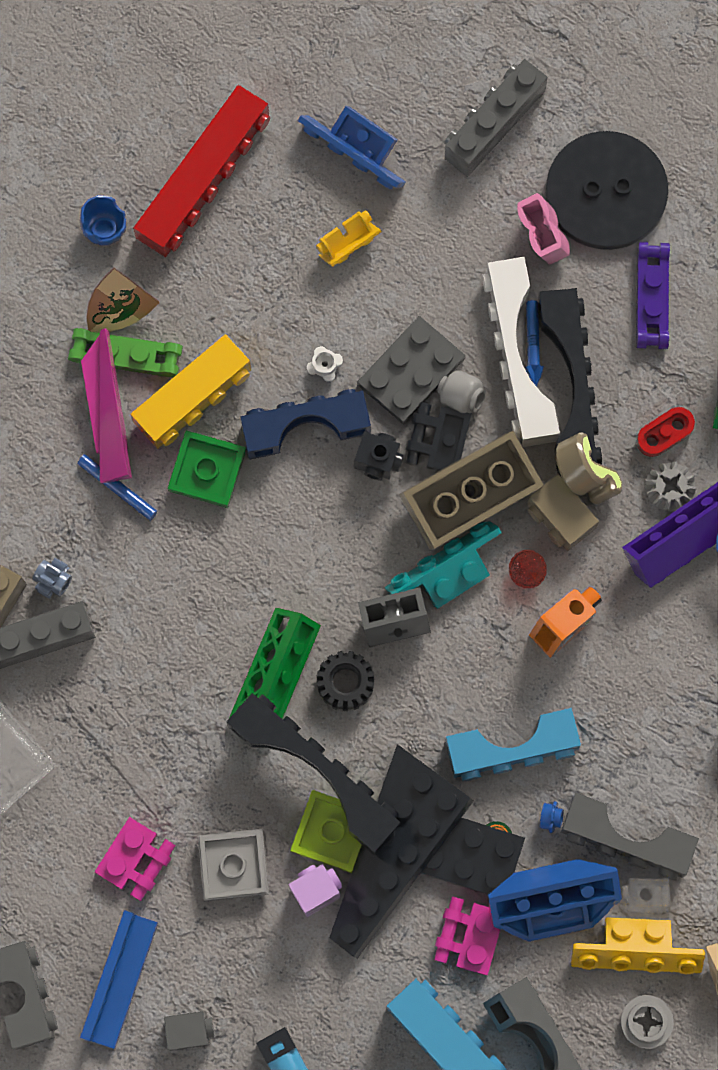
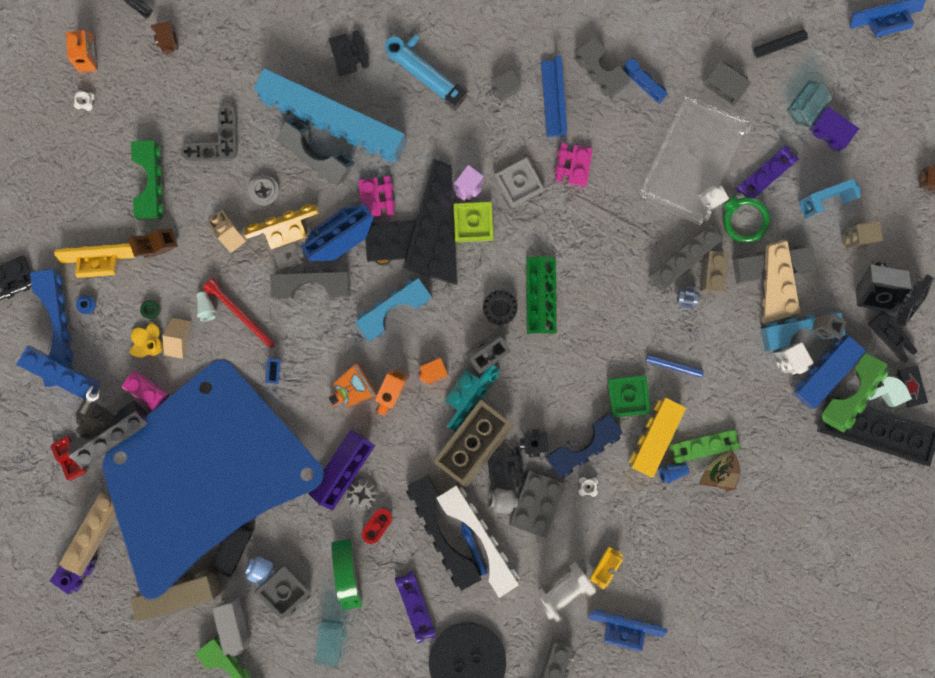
camera: 155 degrees right, 10 degrees up
blue hair [80,195,126,246] -> none
dark pink wedge [81,328,132,484] -> none
red brick [133,85,270,258] -> none
black arch [226,693,400,855] -> none
clear red hat [509,550,547,589] -> none
bright pink brick [517,193,570,265] -> none
dark tan brick [527,474,599,551] -> none
blue plate [540,801,564,833] -> none
dark tan animal [555,433,622,504] -> none
none -> orange torso [328,363,377,407]
none -> orange brick [418,358,448,385]
none -> white fence [539,562,596,622]
none -> blue cone [659,463,689,483]

